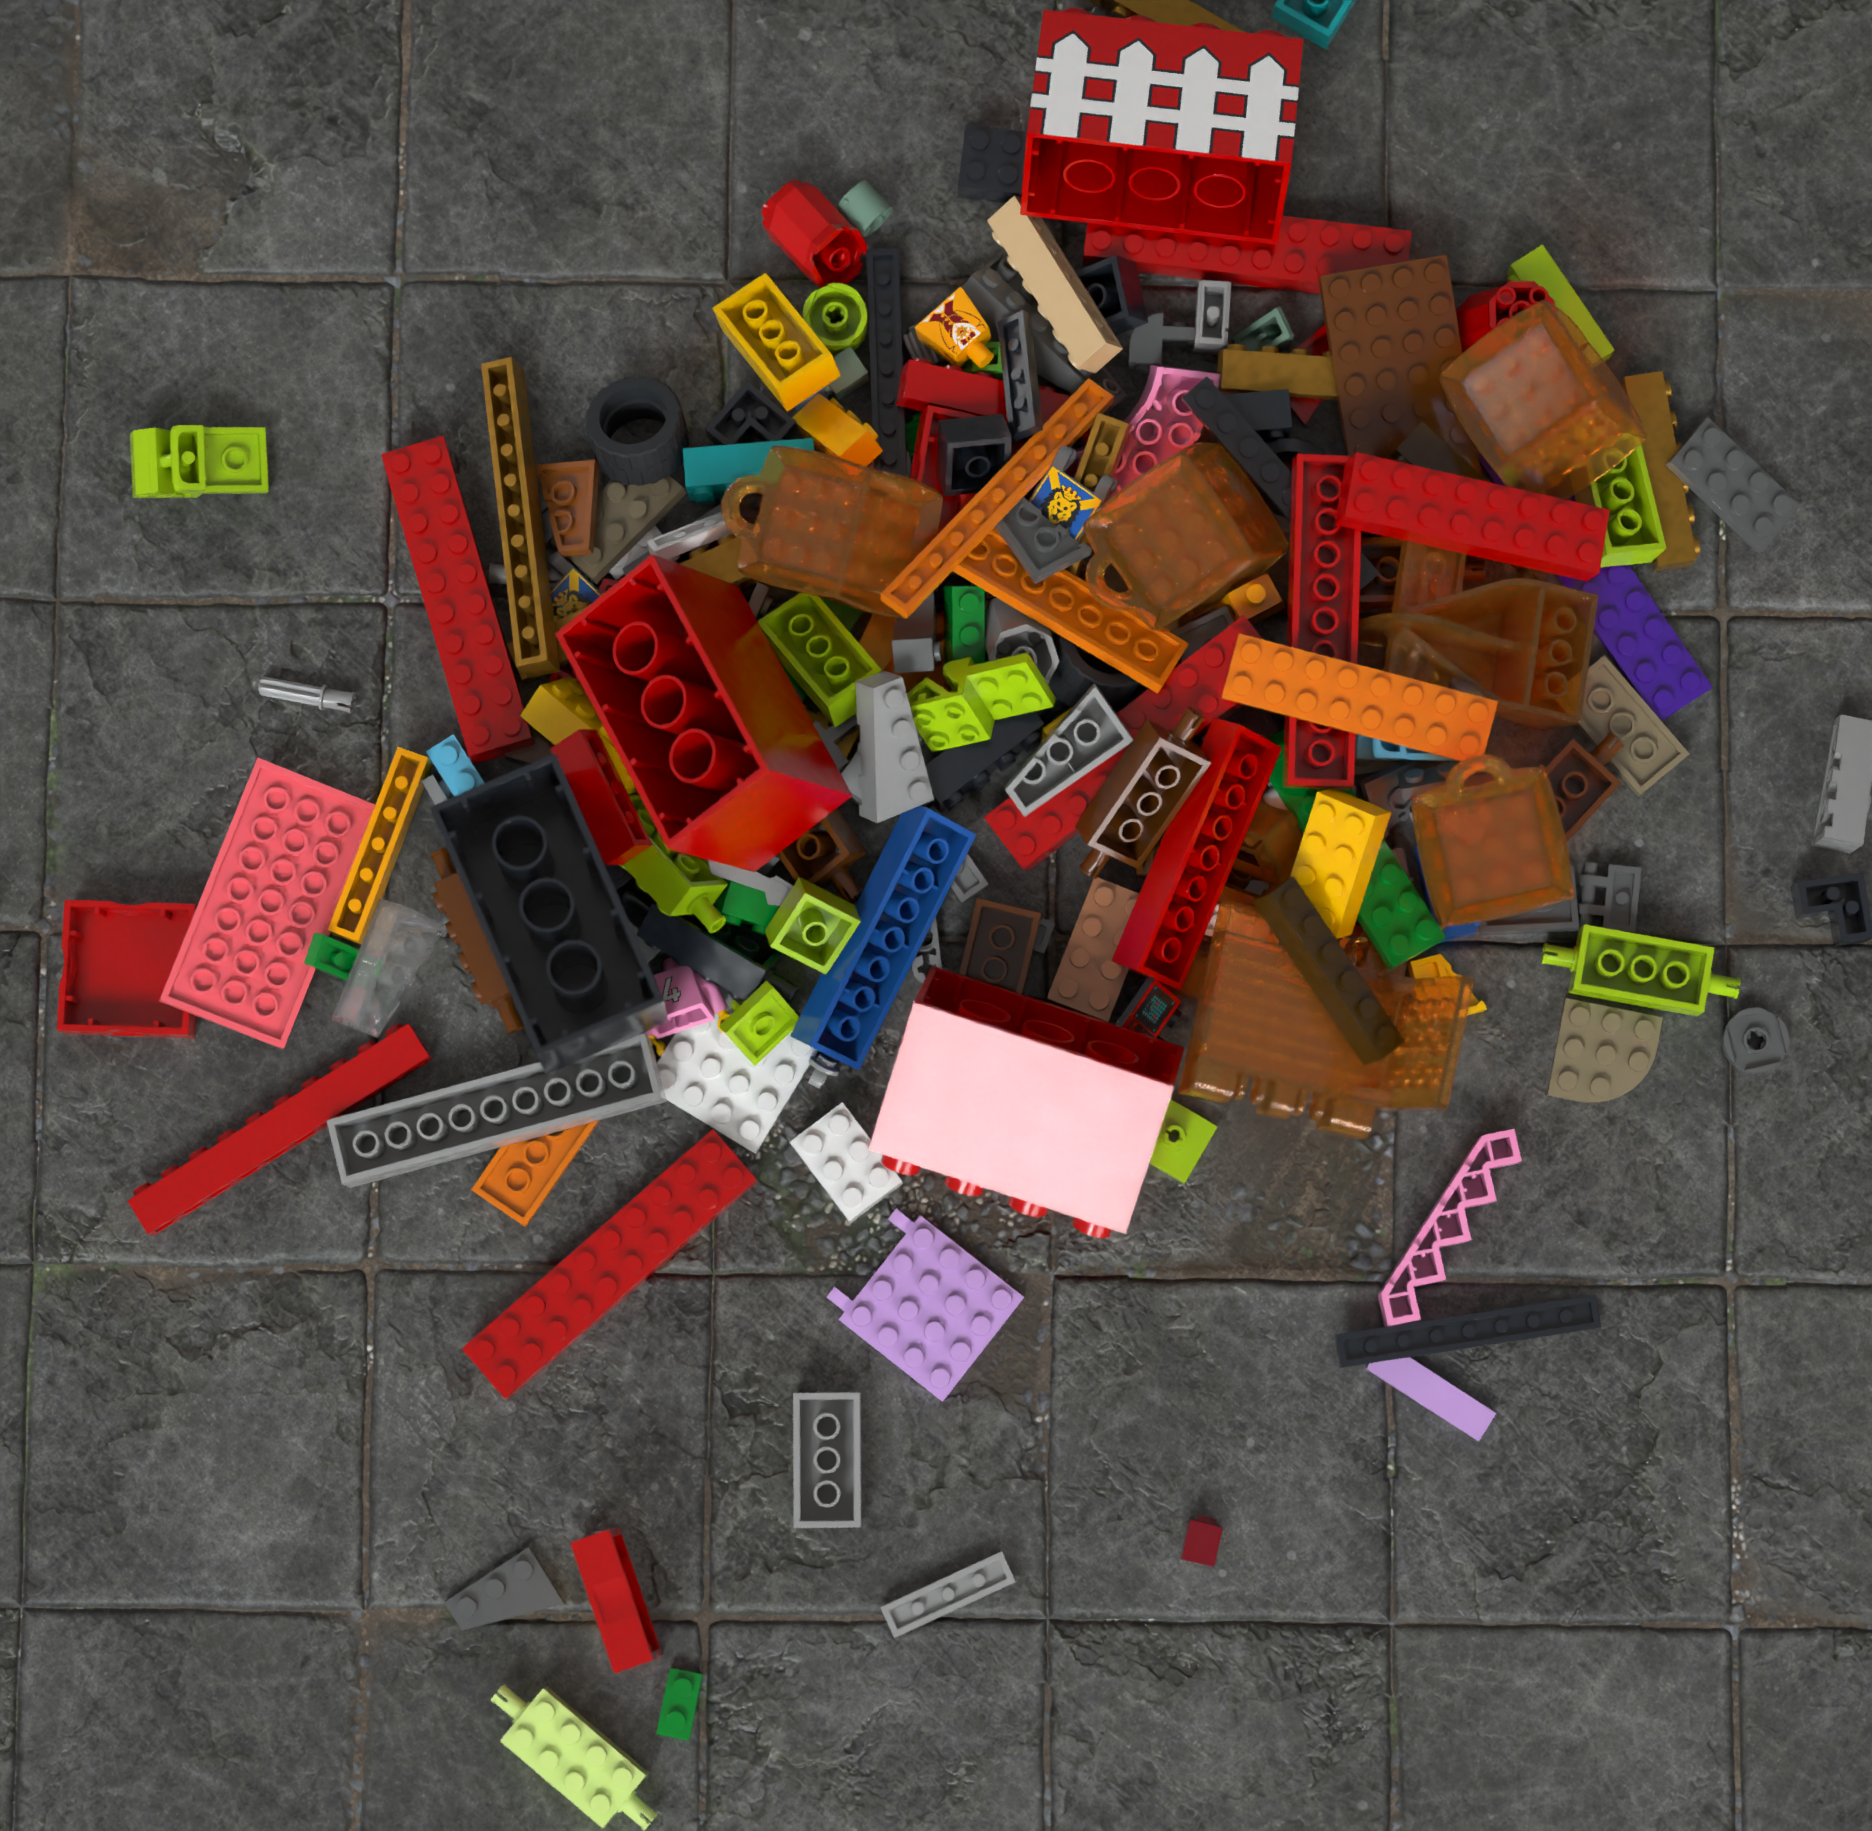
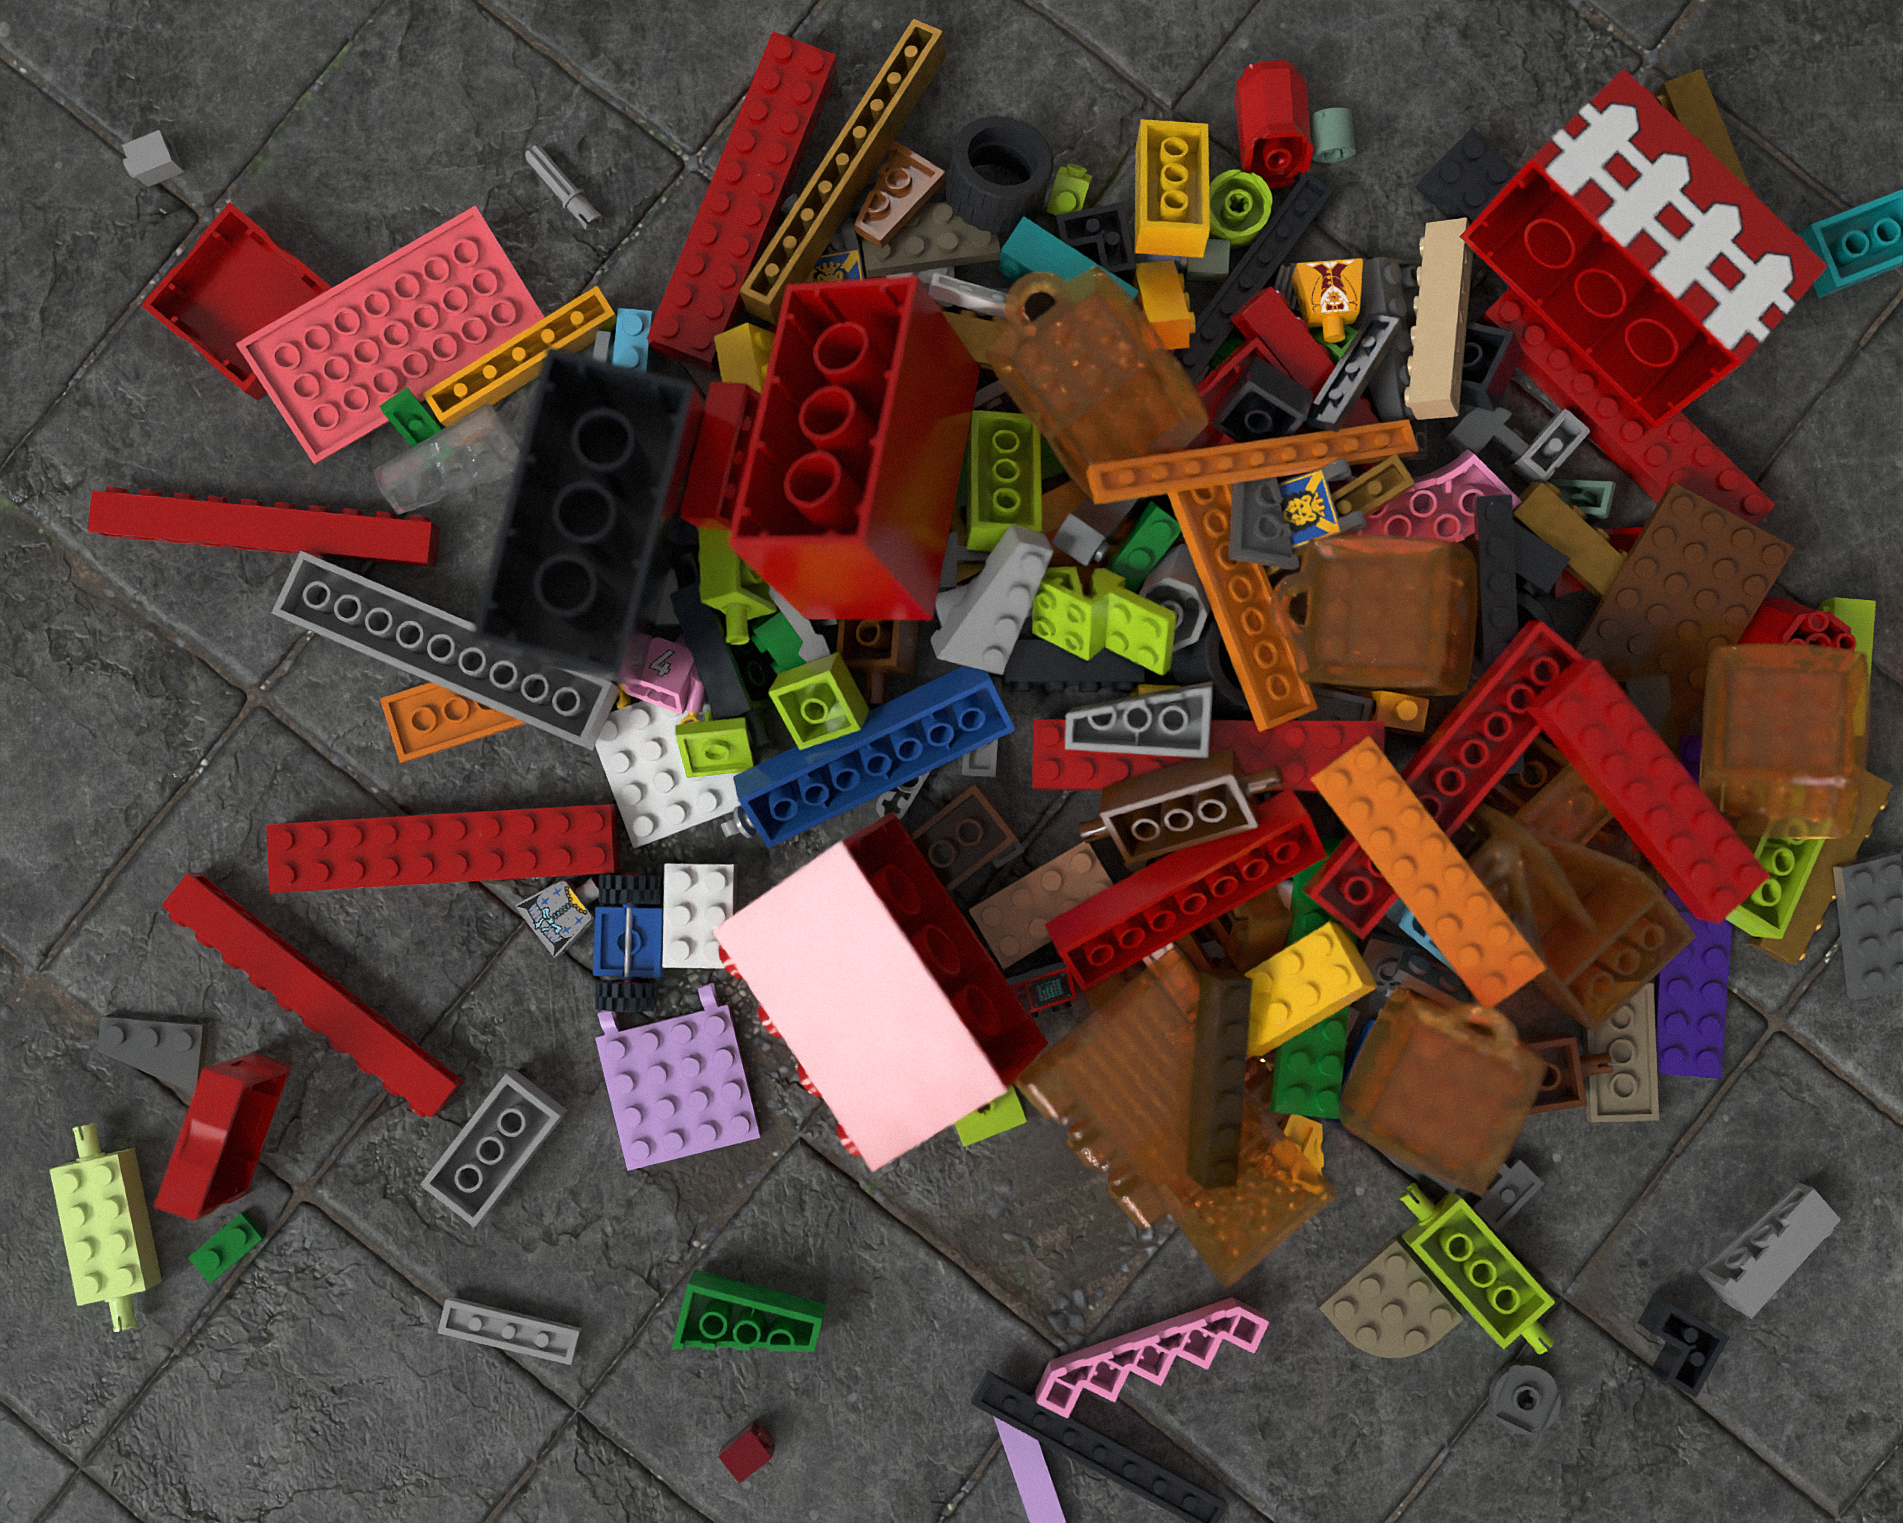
camera: 30 degrees right, 5 degrees up
none -> red brick [161,873,464,1118]
none -> light grey torso [515,877,599,958]
none -> plate [593,873,664,1012]
none -> green wedge [672,1270,827,1352]
none -> lime bracket [1046,164,1092,215]

